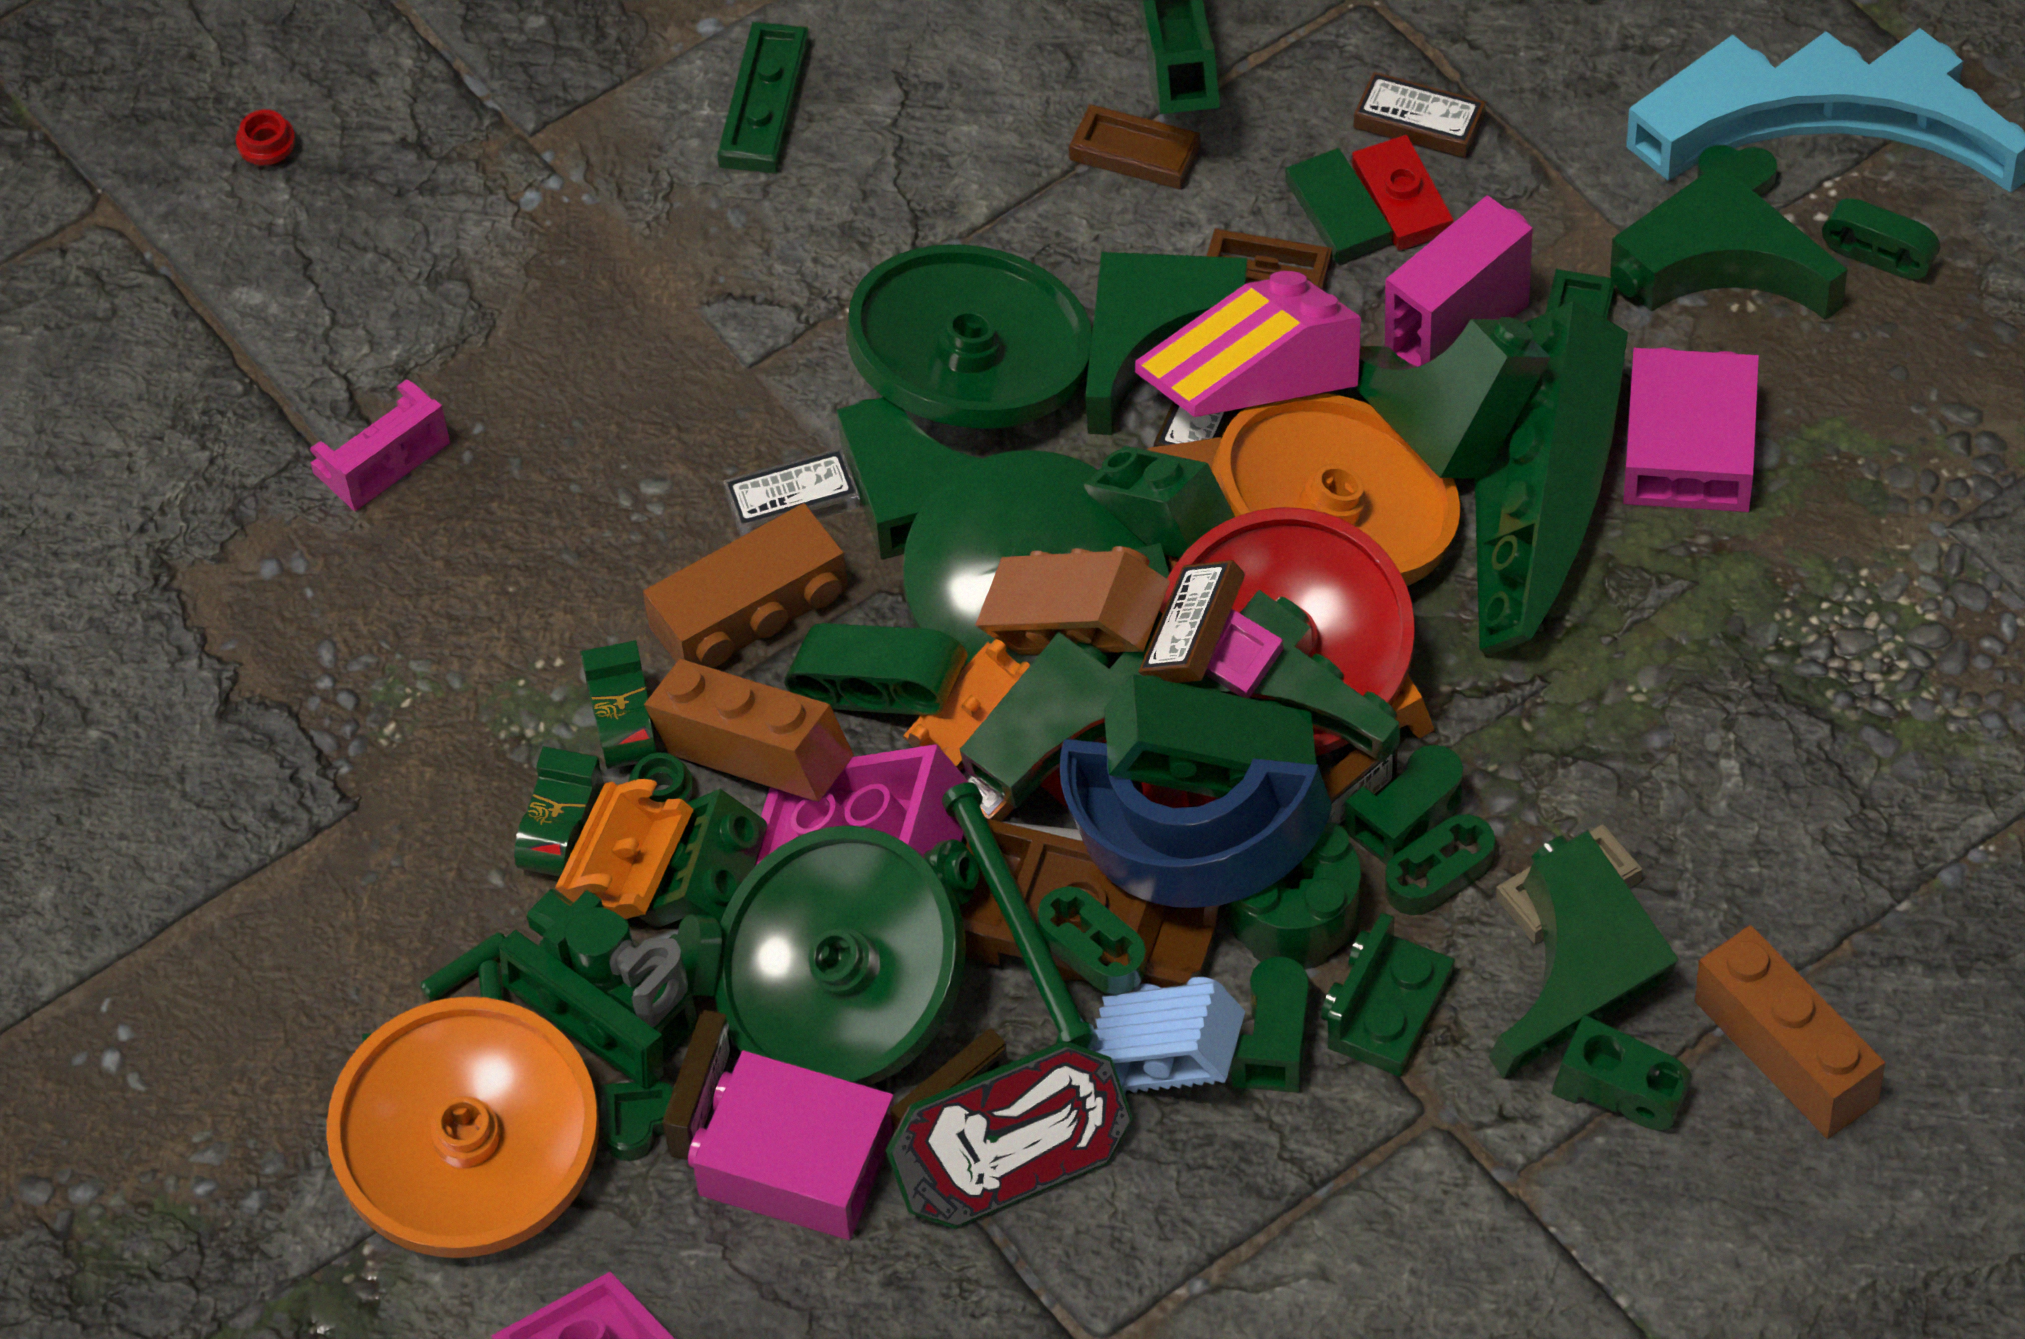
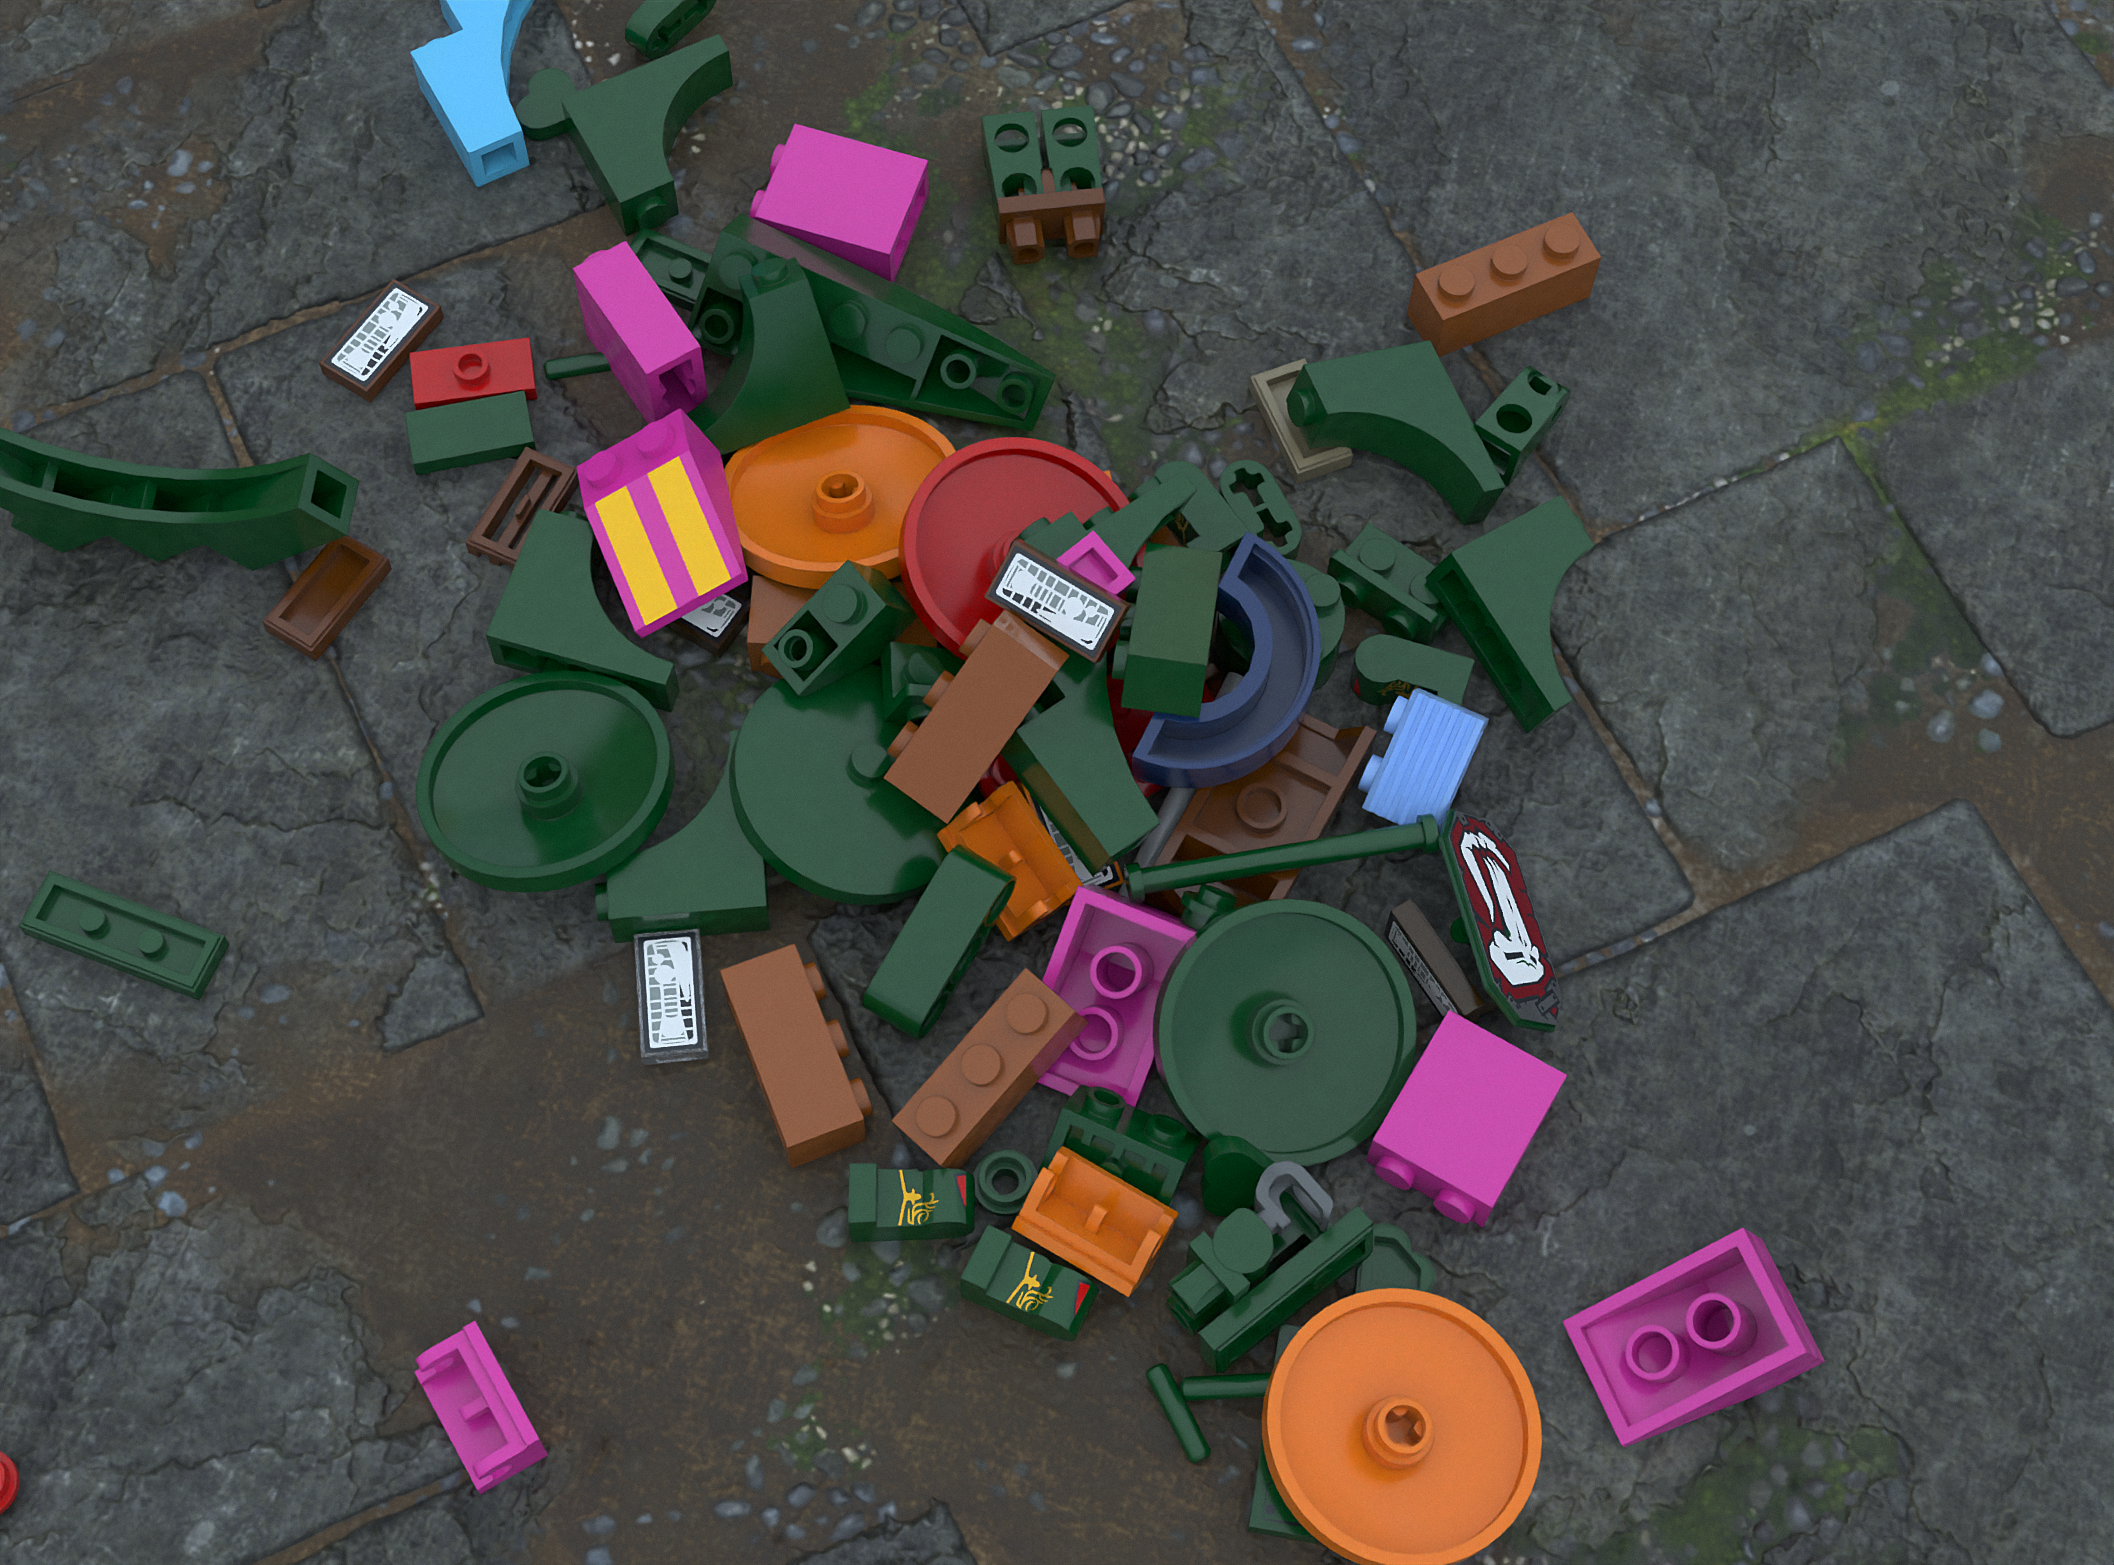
camera: 85 degrees left, 10 degrees up
dark brown tile [662,1010,733,1160] -> none
dark green beam [1037,886,1147,994] -> none
none -> hips [981,105,1105,265]
none -> dark green arch [1425,495,1595,733]

